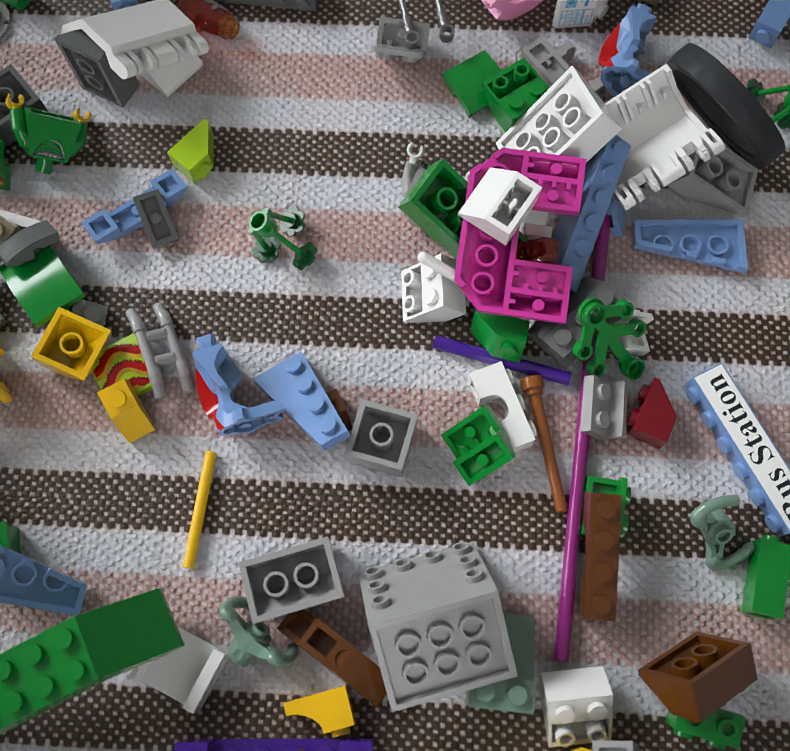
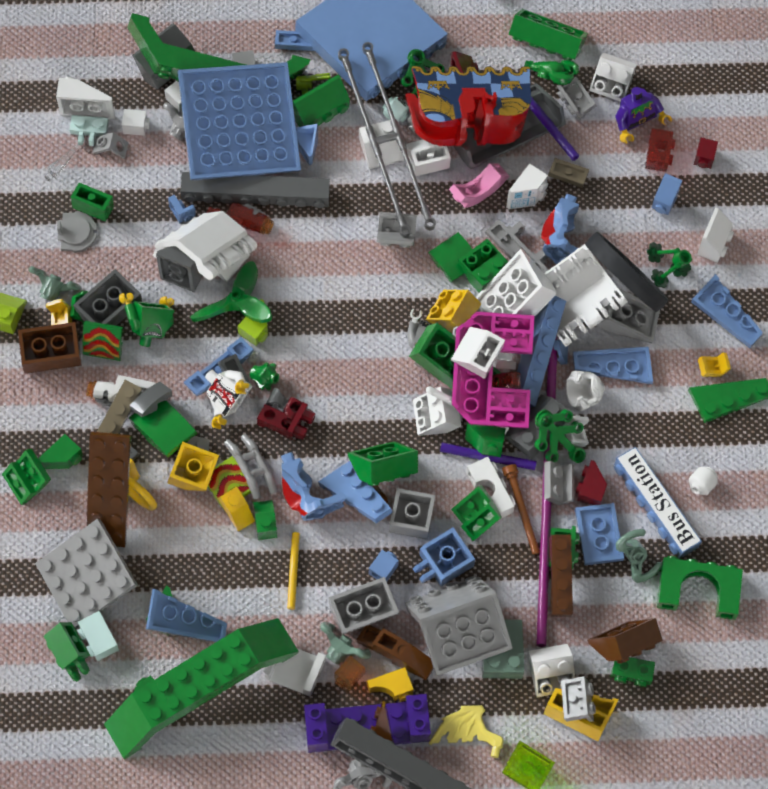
camera: 10 degrees left, 5 degrees down
plant [248,205,317,270] -> none
none -> green piece [190,261,272,323]
none -> torso [205,370,253,429]
none -> green rock [250,362,279,390]
none -> green slope [253,500,278,540]
none -> dark red hips [257,388,316,440]
none -> clear orange brick [334,655,366,691]
none -> green slope [348,441,418,486]
none -> medium blue brick [368,550,398,581]
none -> medium blue hinge [413,527,475,586]
none -> yellow slope [426,290,481,333]
none -> white helmet [565,371,605,411]
none -> medium blue plate [575,503,624,565]

